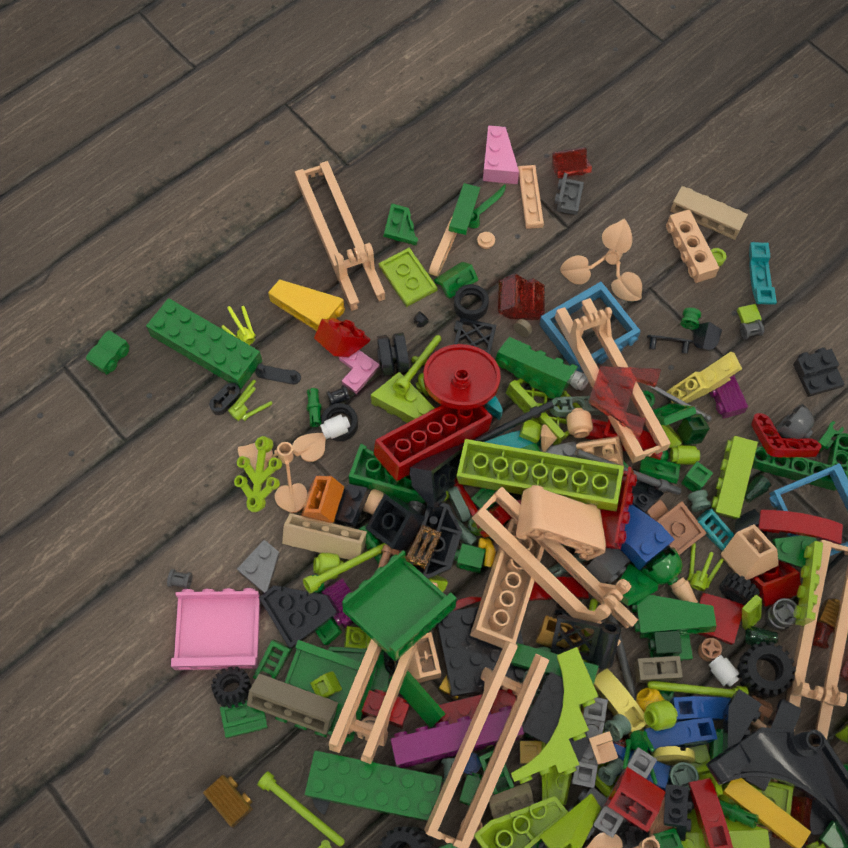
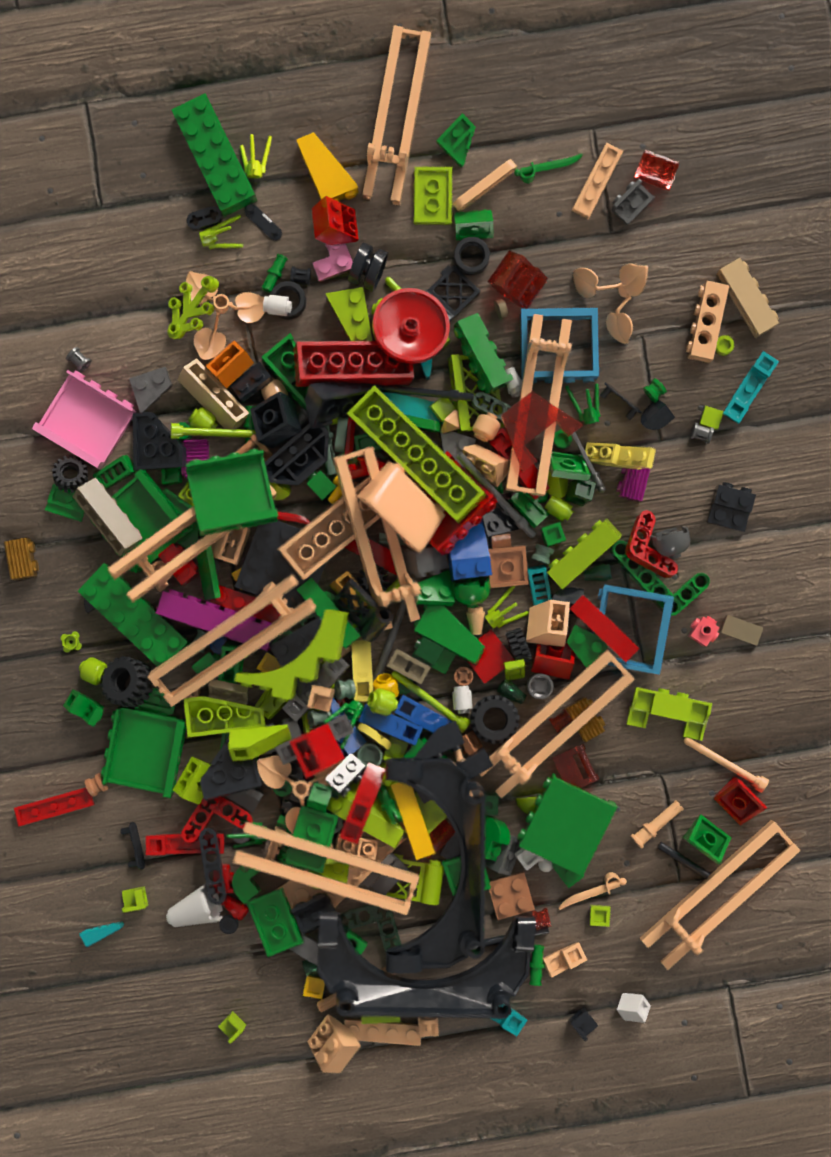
camera: 35 degrees right, 20 degrees up
green brick [85,330,130,375] -> none
lime piece [257,771,344,846] -> none
lime slope [310,671,342,698] -> none
lime piece [392,335,441,395] -> none
clear orange tile [406,525,441,569] -> none
black hinge [413,311,430,328] -> none
green tile [448,183,481,235] -> none
light nougat plate [477,232,495,249] -> none
bright pink wedge [483,126,519,184] -> none
lime wing [793,541,823,626] -> none
green plate [818,421,844,454] -> none
none -> green plant [565,383,601,425]

